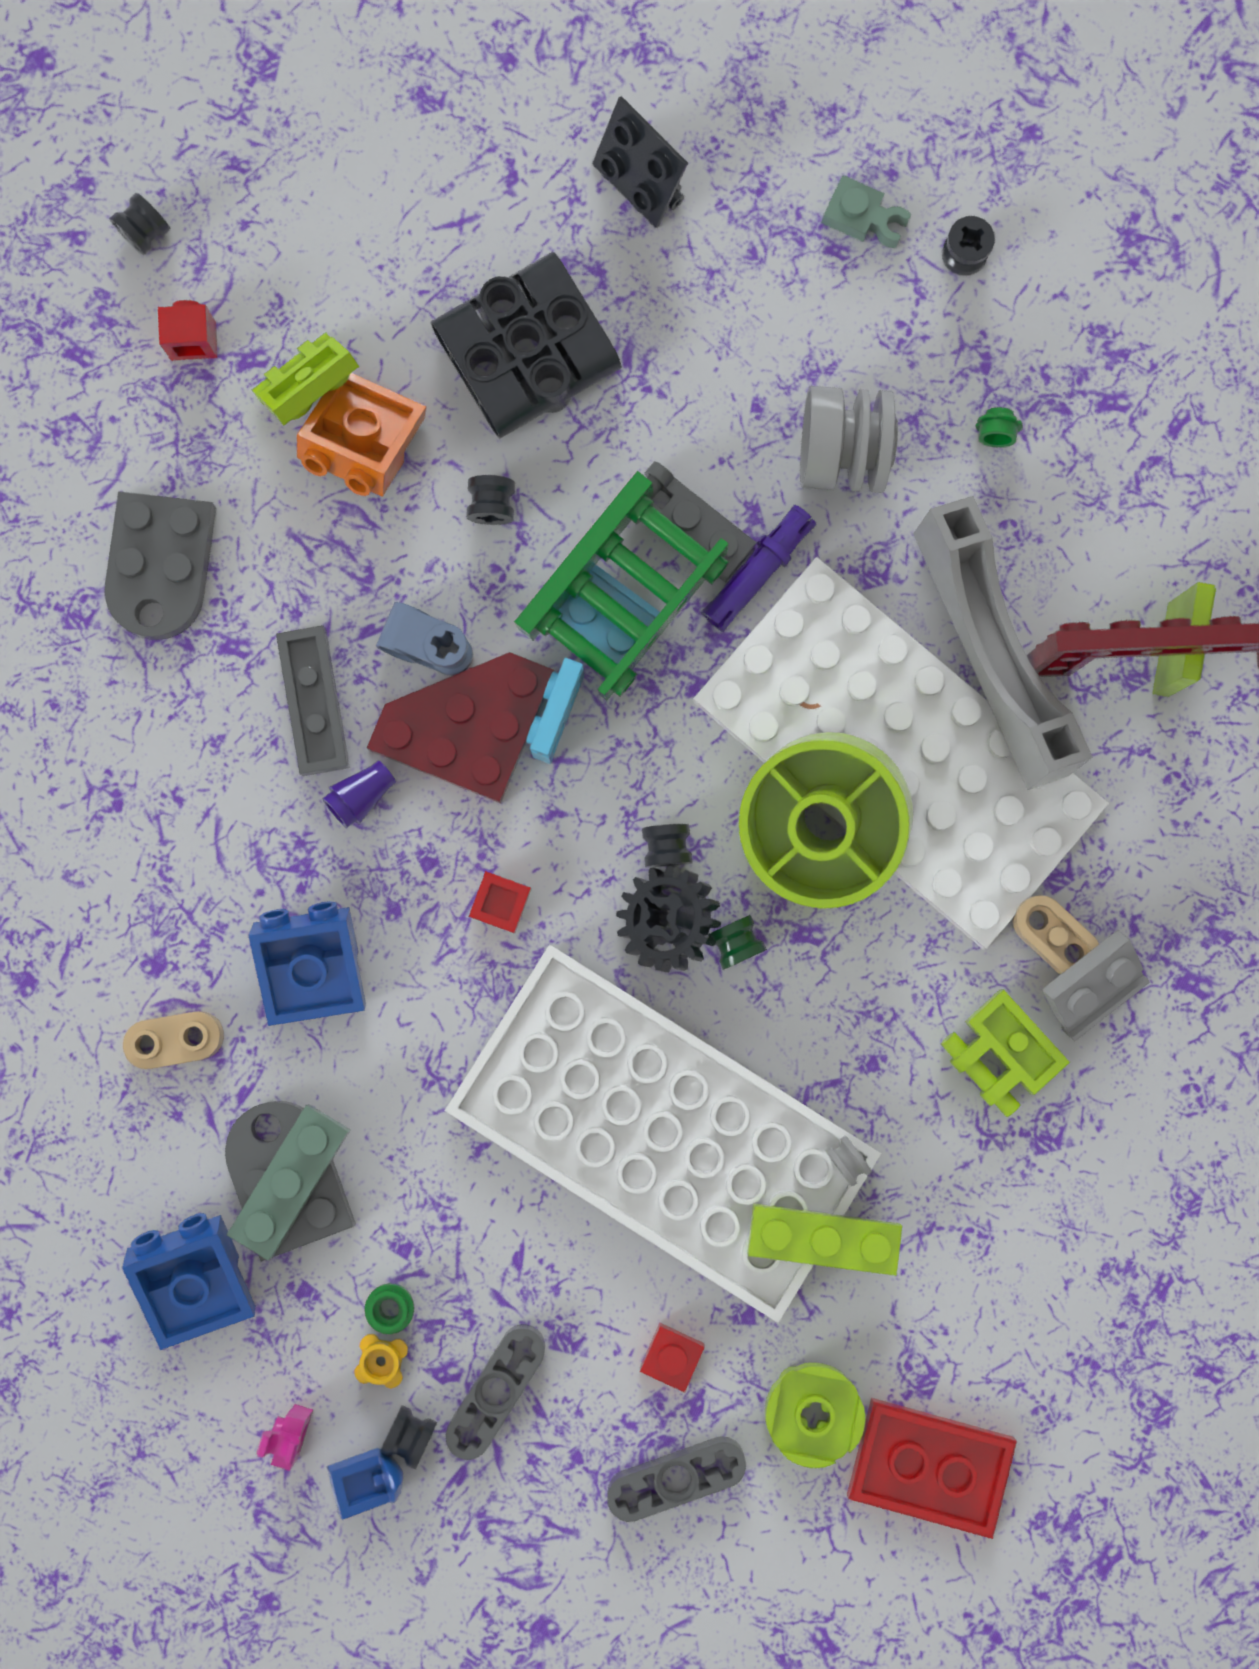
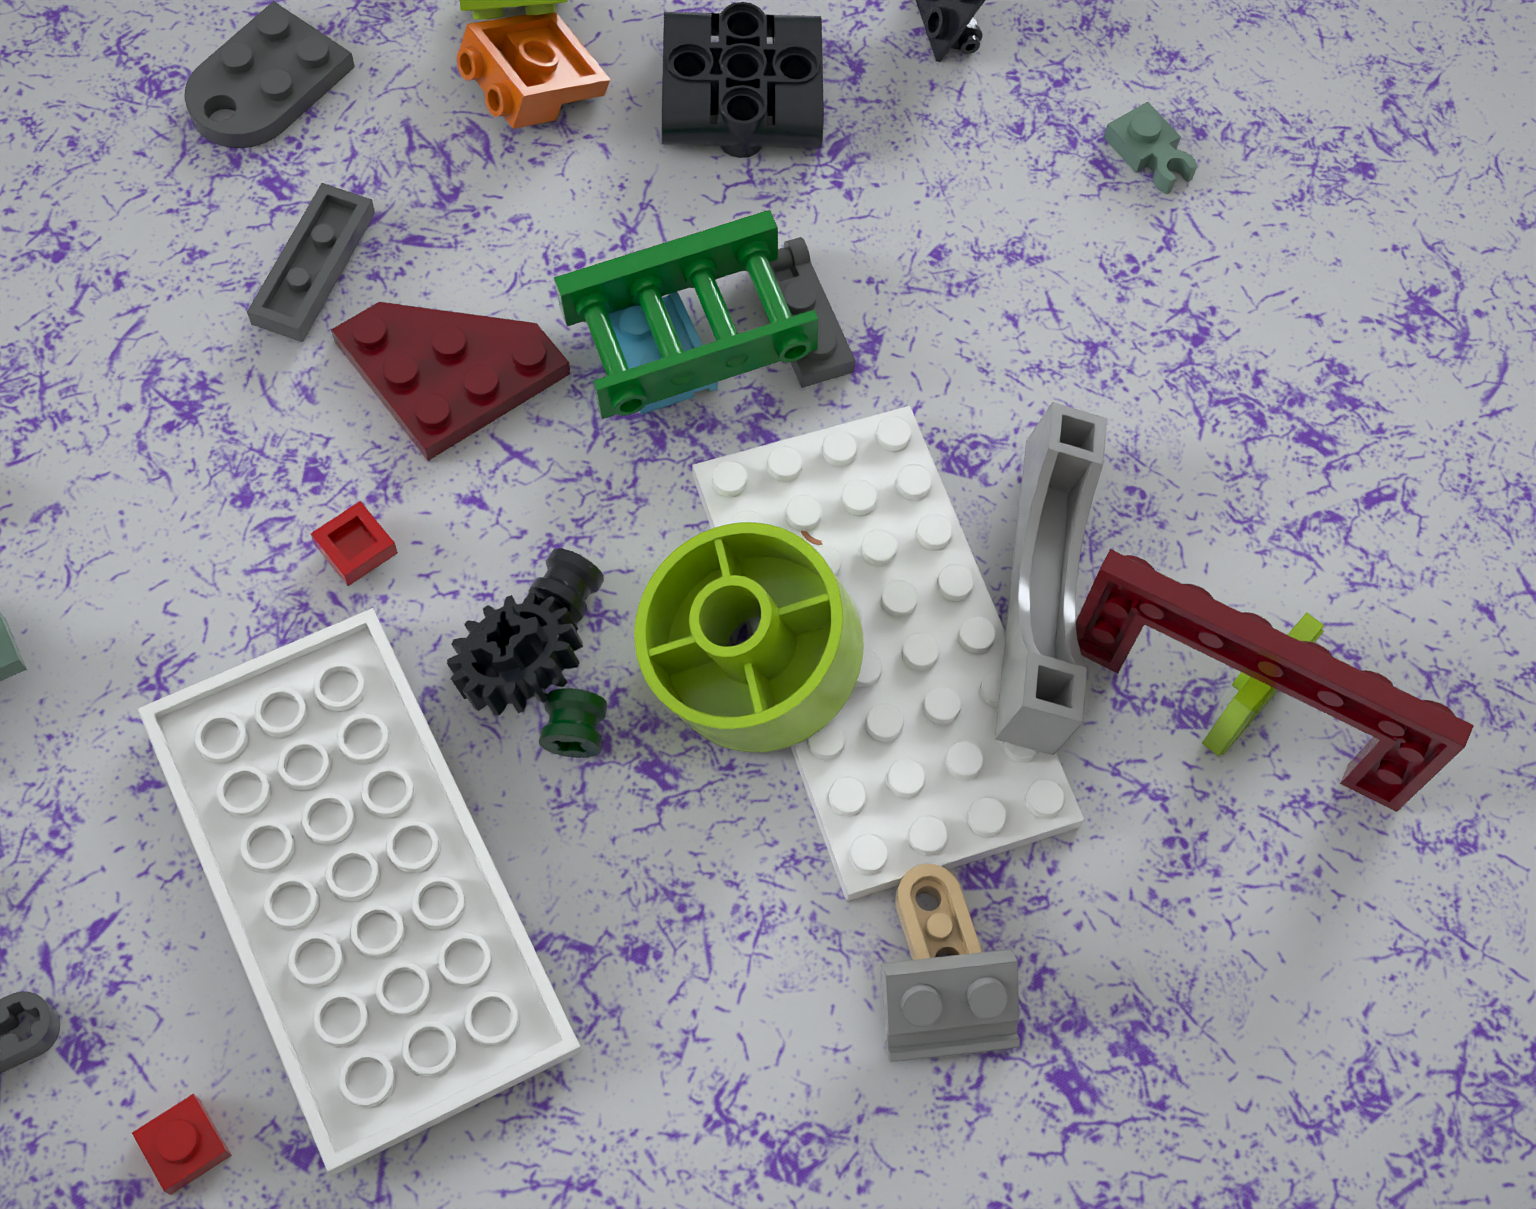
camera: 30 degrees right, 20 degrees down
blue plate [248,901,366,1026] -> none
dark purple cone [322,760,396,828] -> none
sand blue piece [376,602,473,676] -> none
black wheel [466,475,515,525] -> none
medium azure plate [526,658,584,764] -> none
dark purple pin [701,505,817,632] -> none
lime plate [747,1203,903,1276] -> none
light grey wheel [800,386,898,493] -> none
light grey bush [825,1136,872,1187] -> none
lime plate [940,989,1070,1117] -> none
black wheel [942,216,995,276] -> none
green plate [975,407,1023,448] -> none

